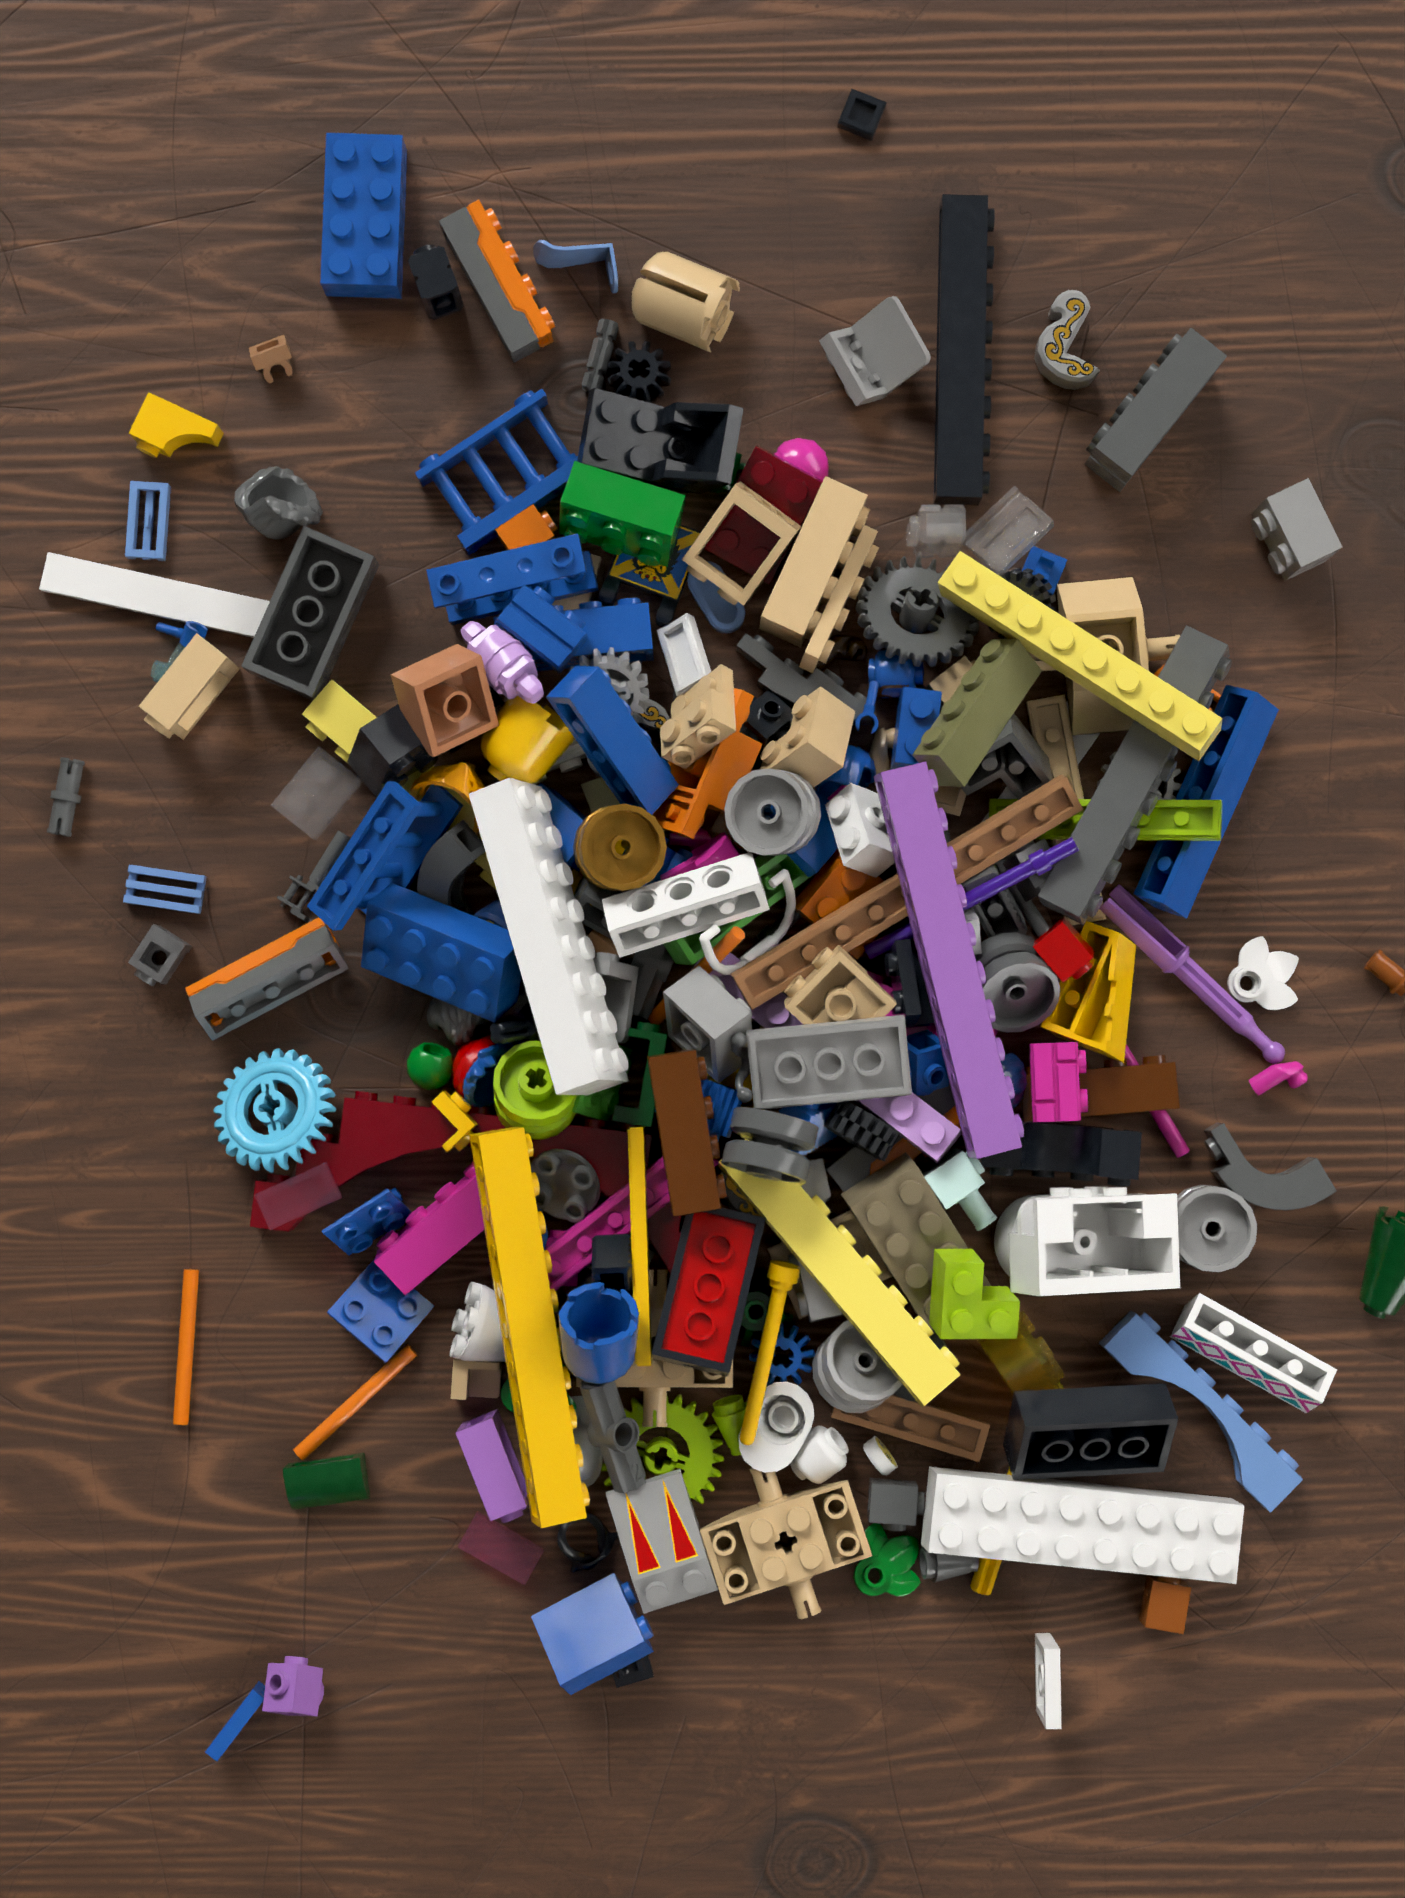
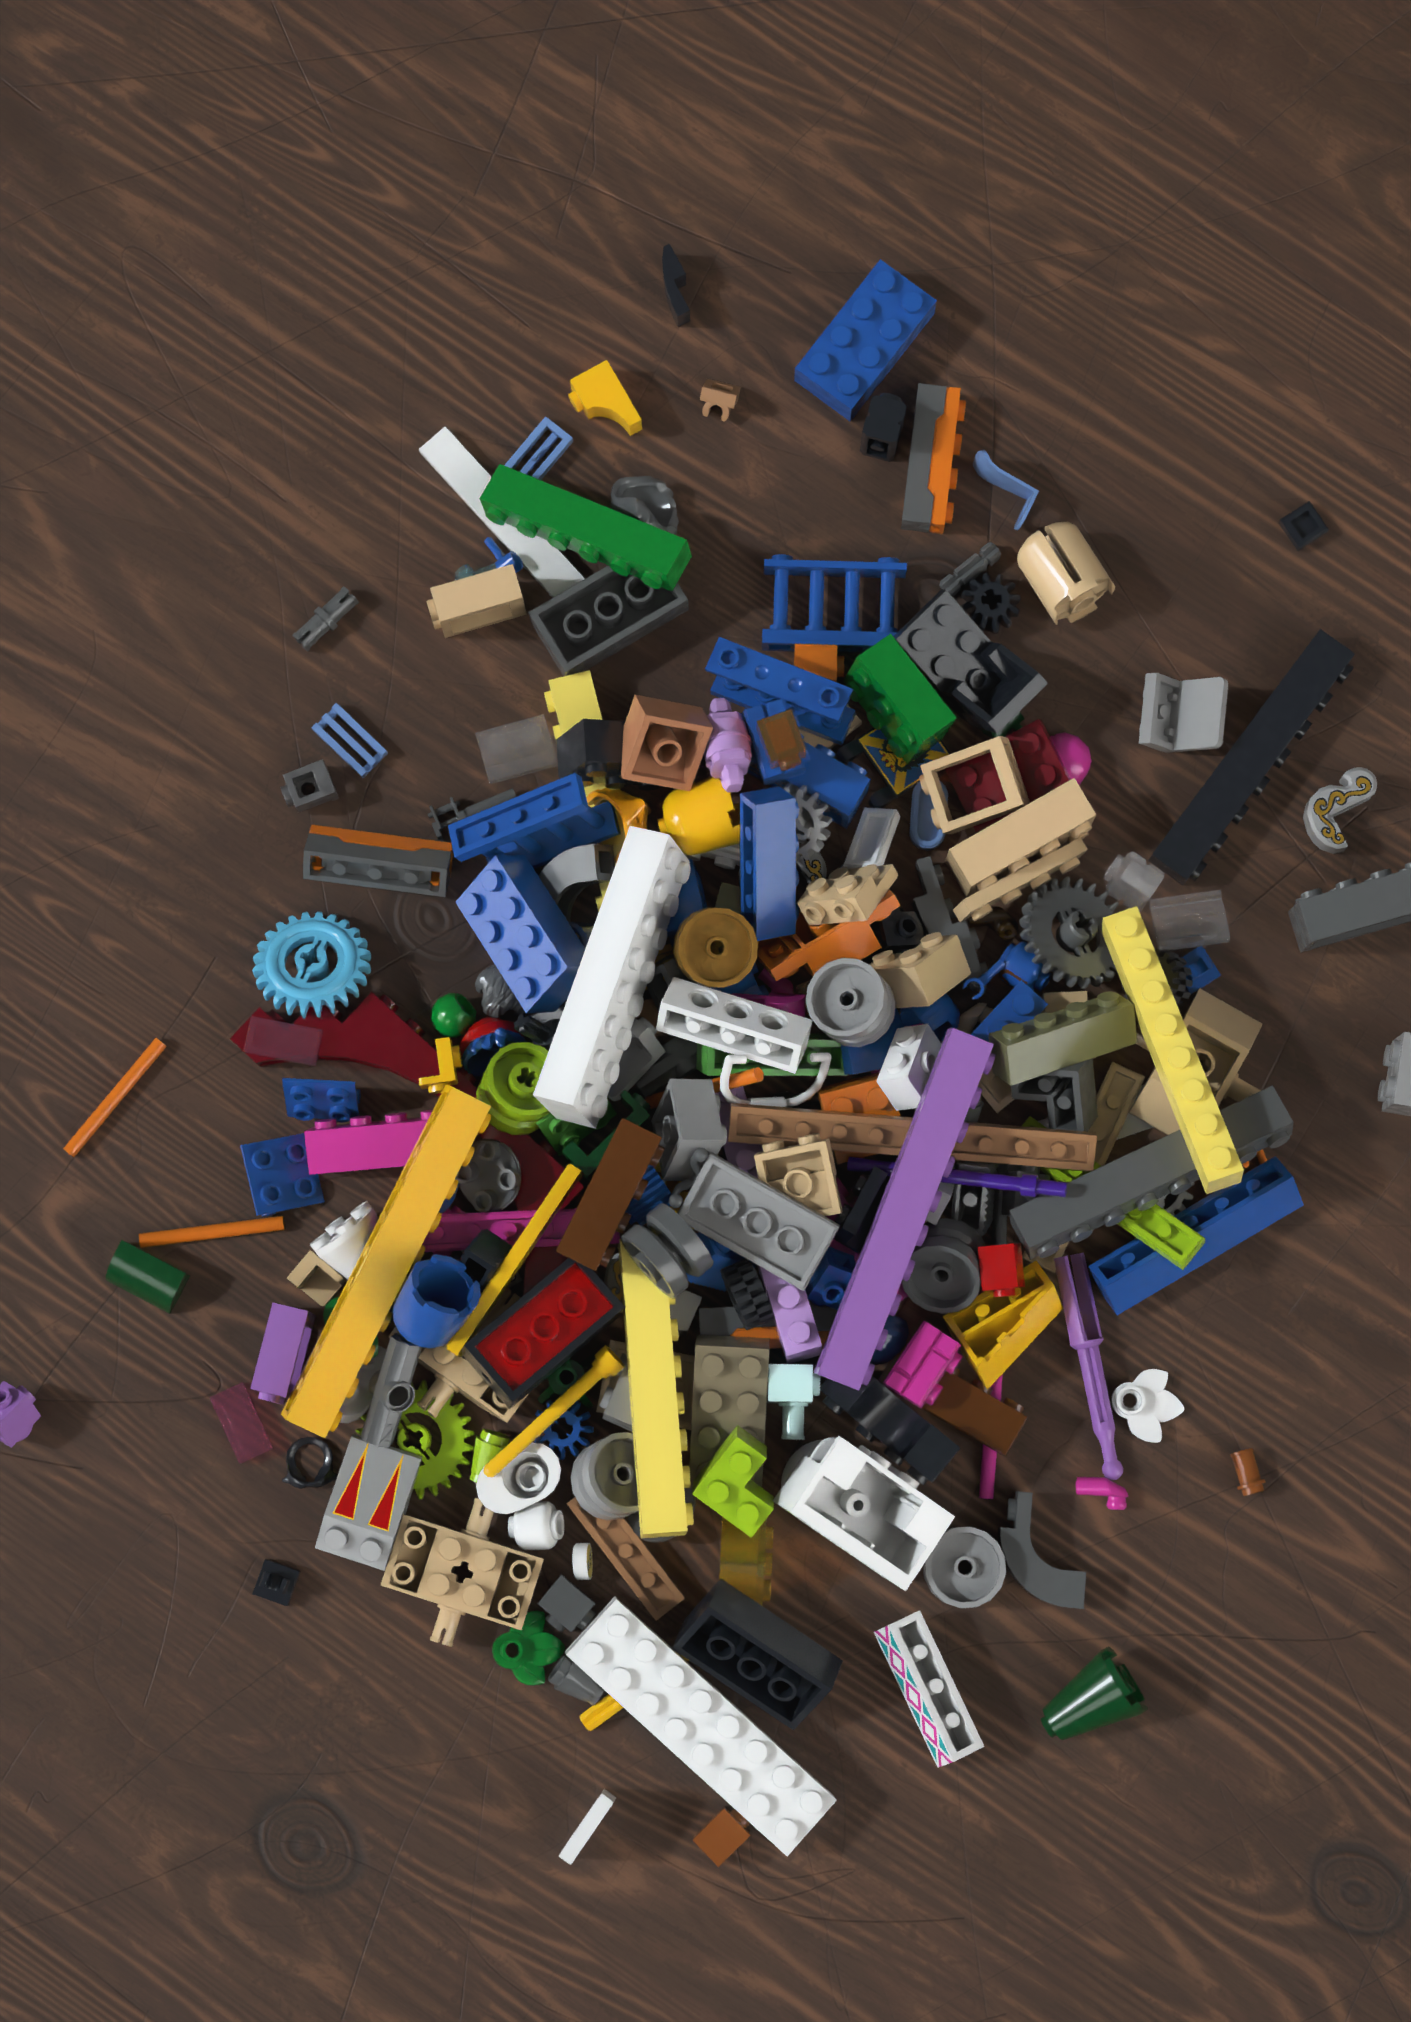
camera: 40 degrees right, 5 degrees down
brick [531,1573,654,1695] -> none
medium blue arch [1099,1310,1303,1513] -> none
none -> green brick [479,464,692,591]
none -> black slope [662,244,690,327]
none -> clear orange brick [756,709,806,771]

